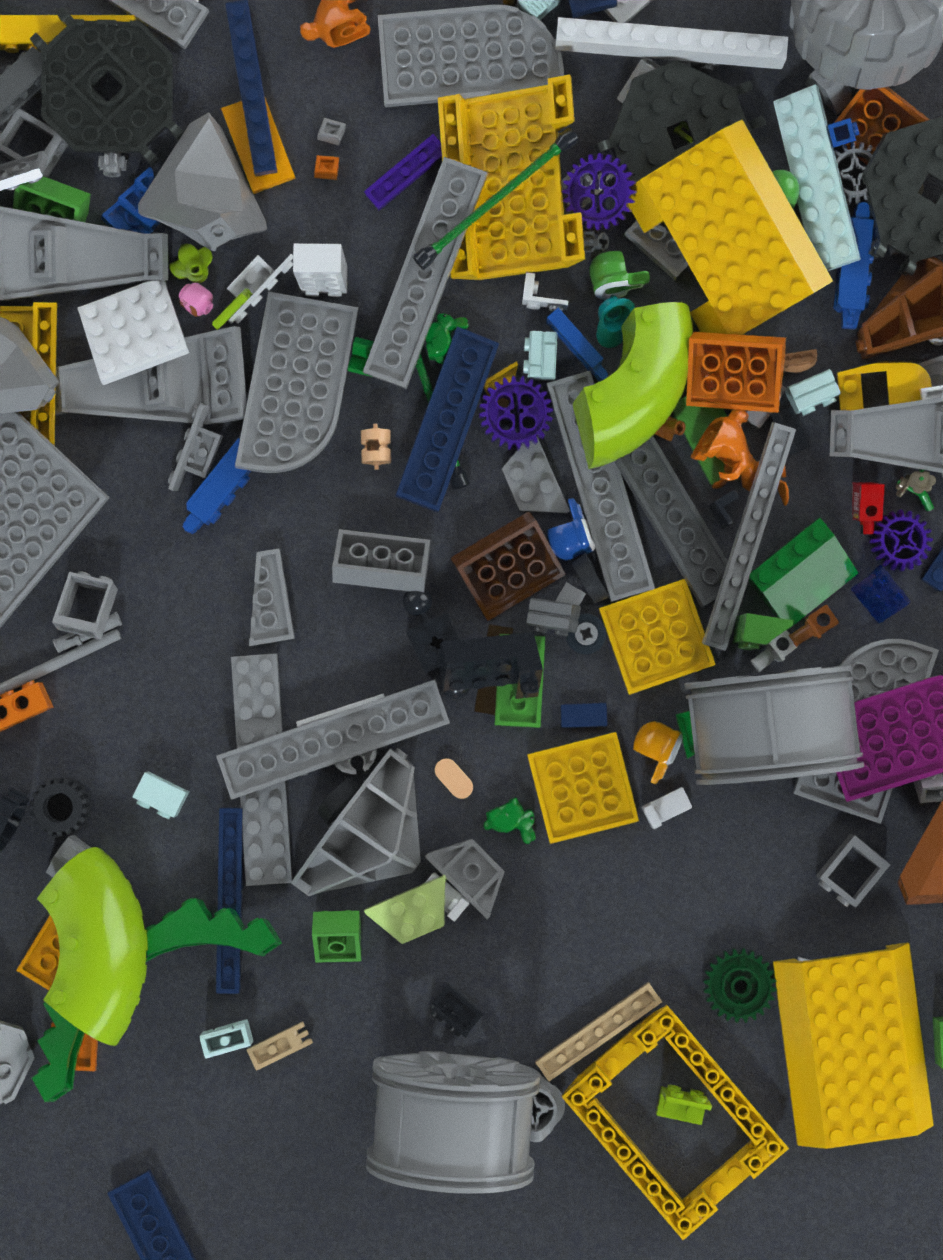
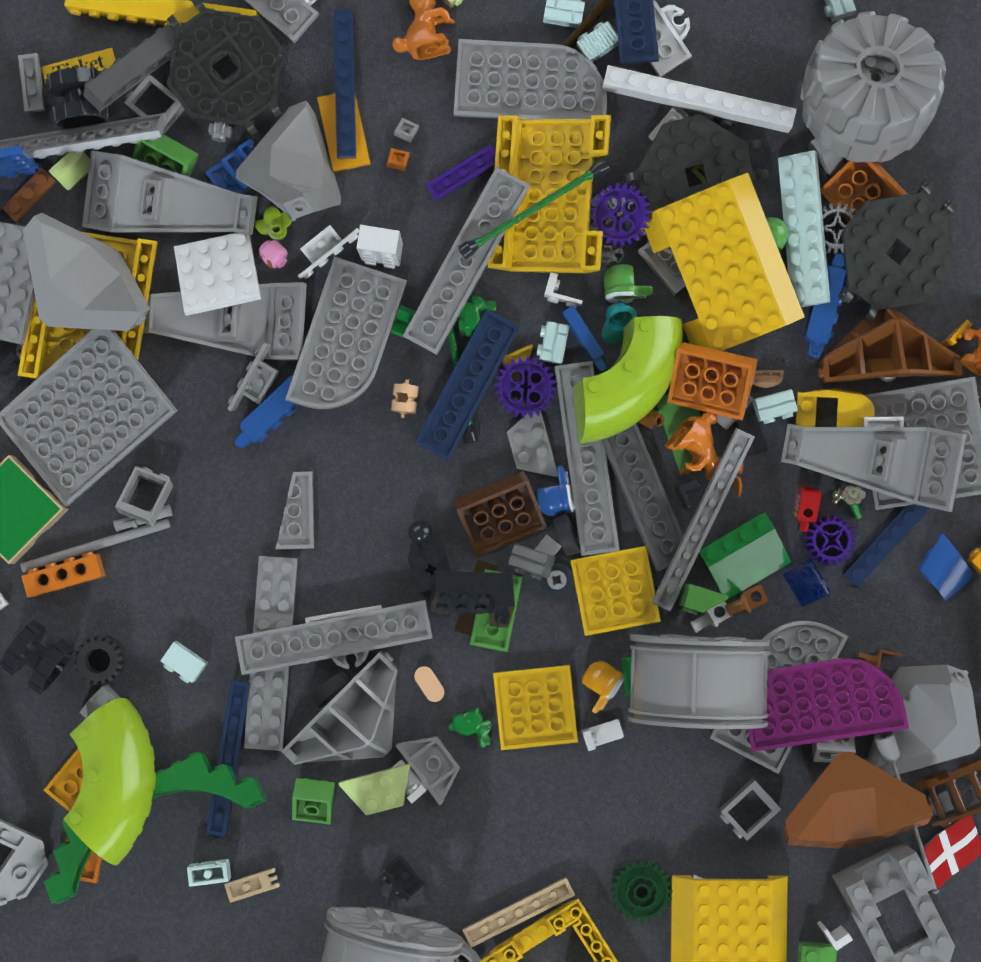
camera: 10 degrees right, 0 degrees up
lime tile [212,288,253,330] -> none
light grey brick [332,529,430,592] -> none
dark blue tile [560,703,607,727] -> none
blue brick [828,118,860,148] -> none

